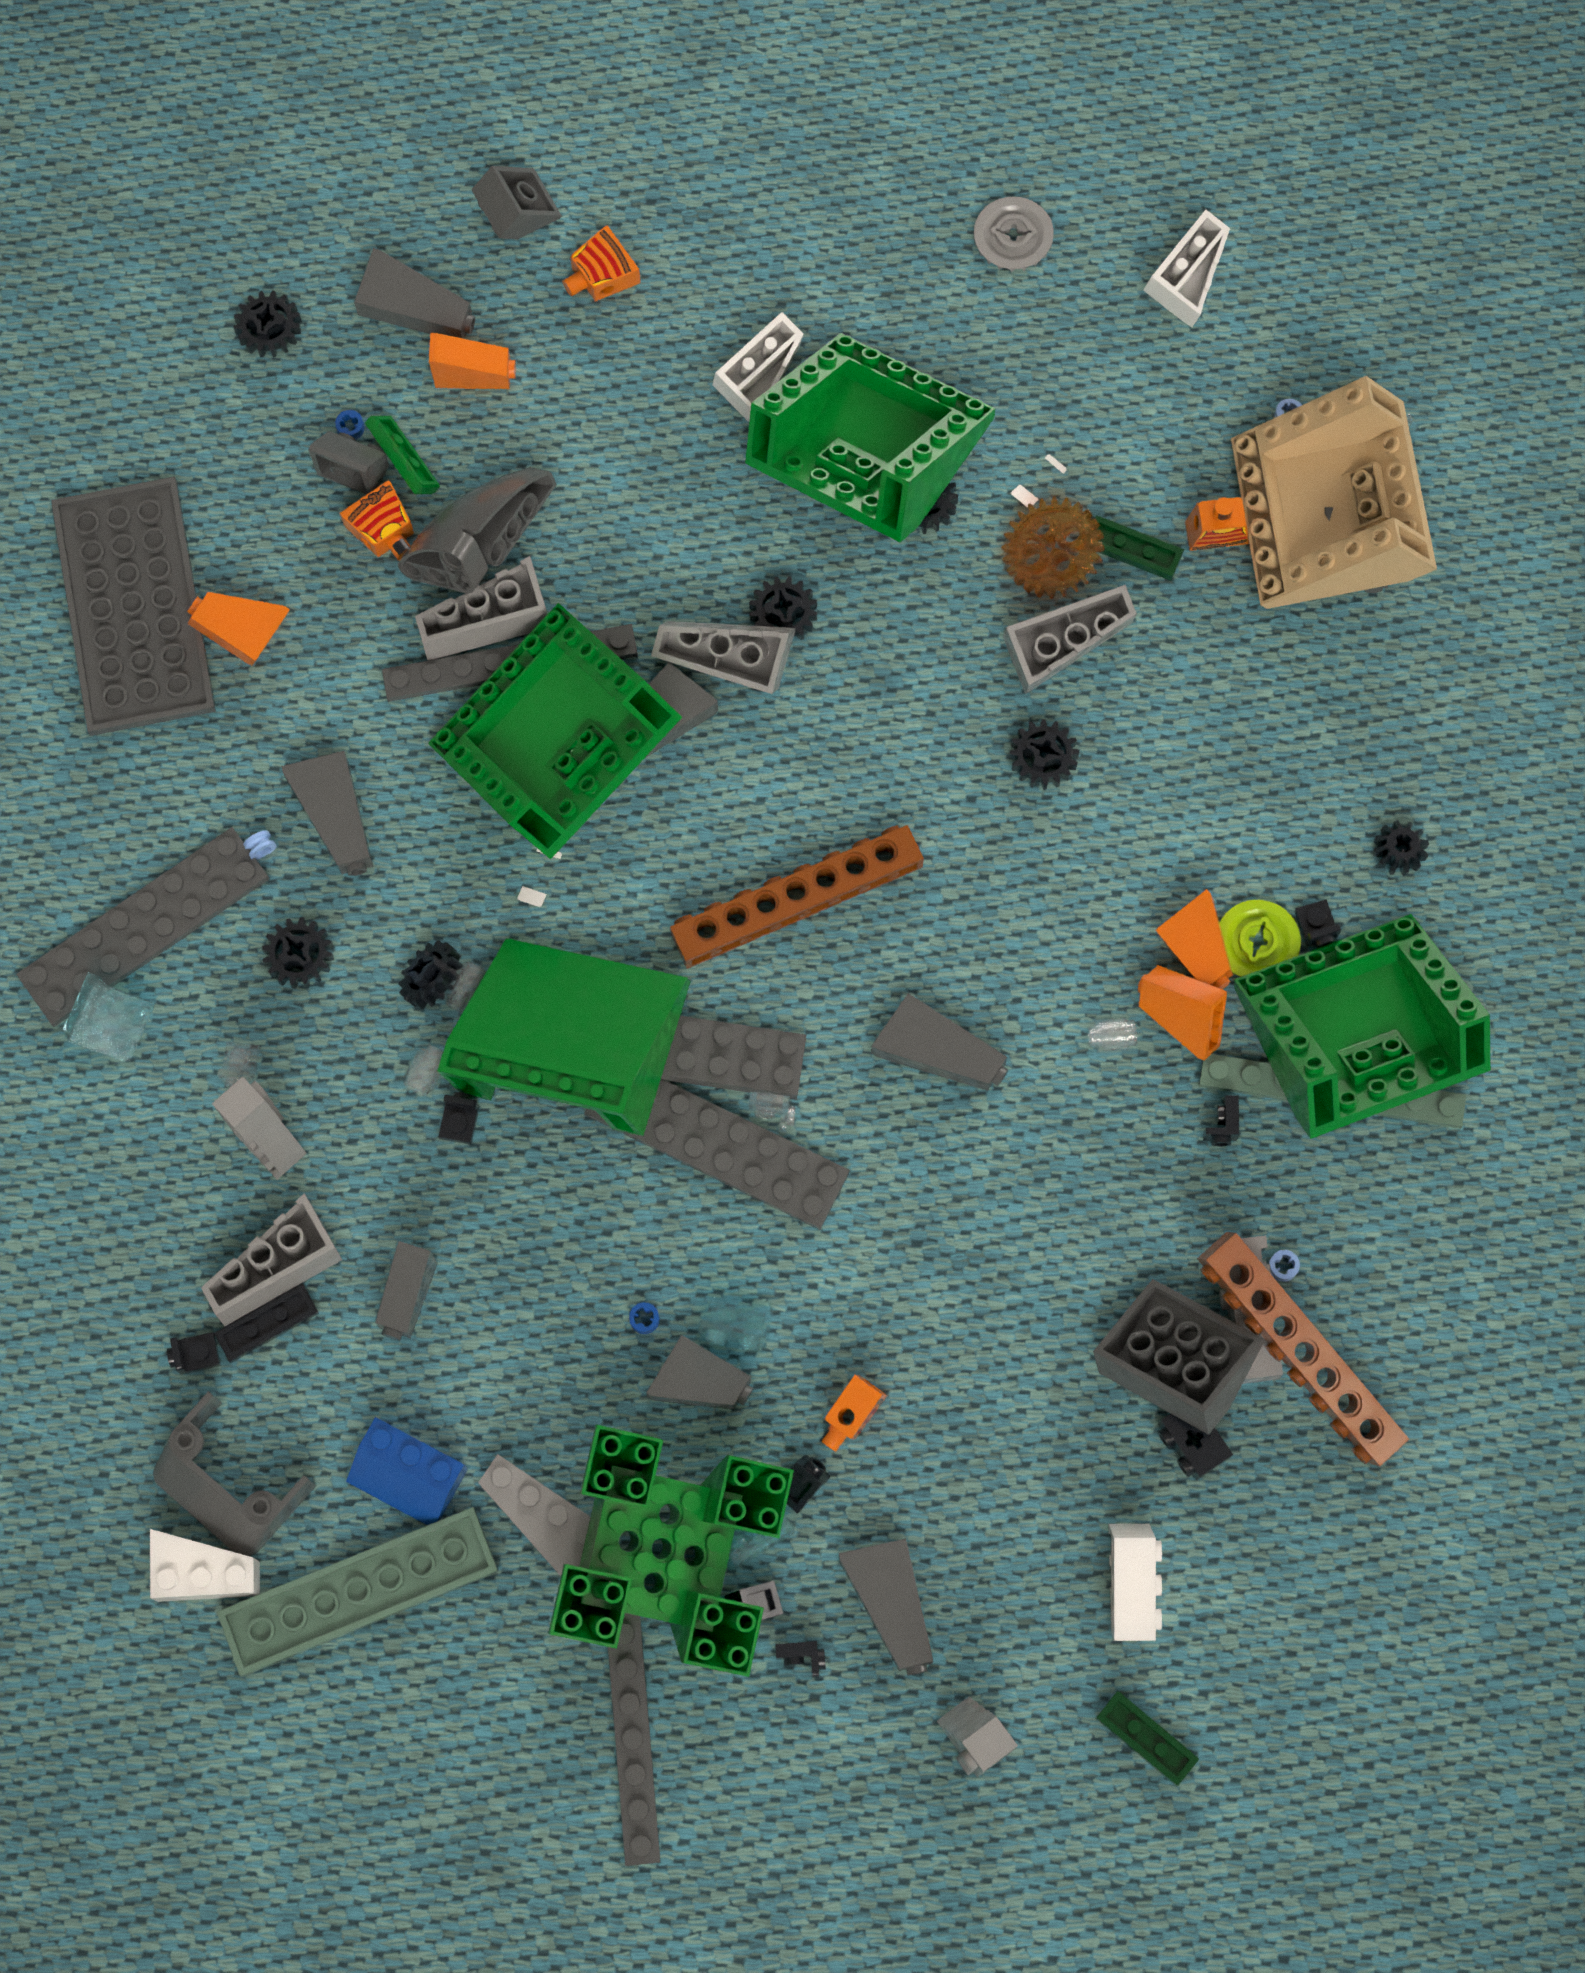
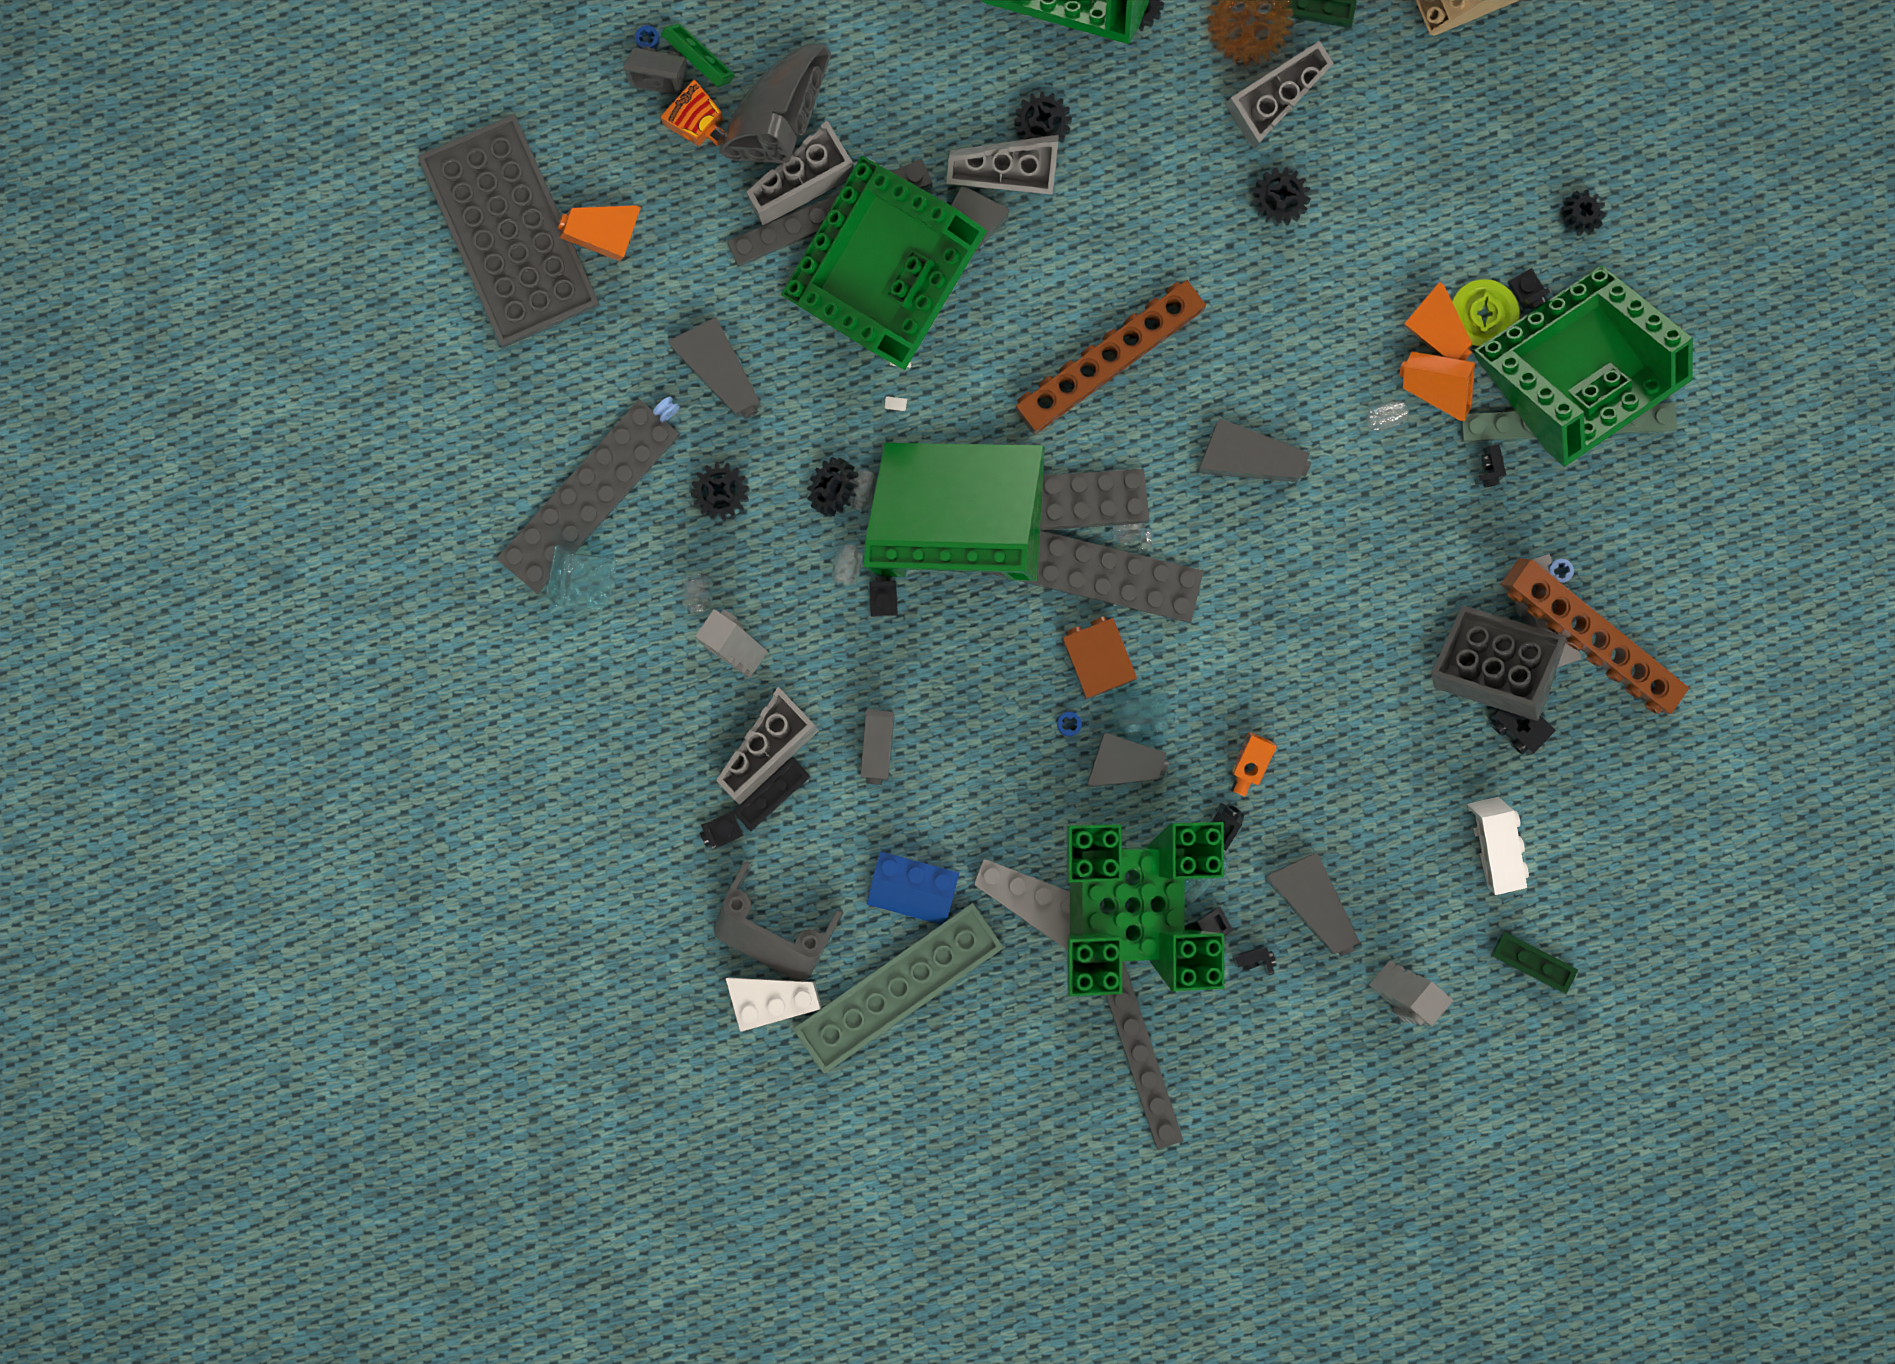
camera: 15 degrees left, 10 degrees up
none -> dark orange panel [1062,616,1137,700]

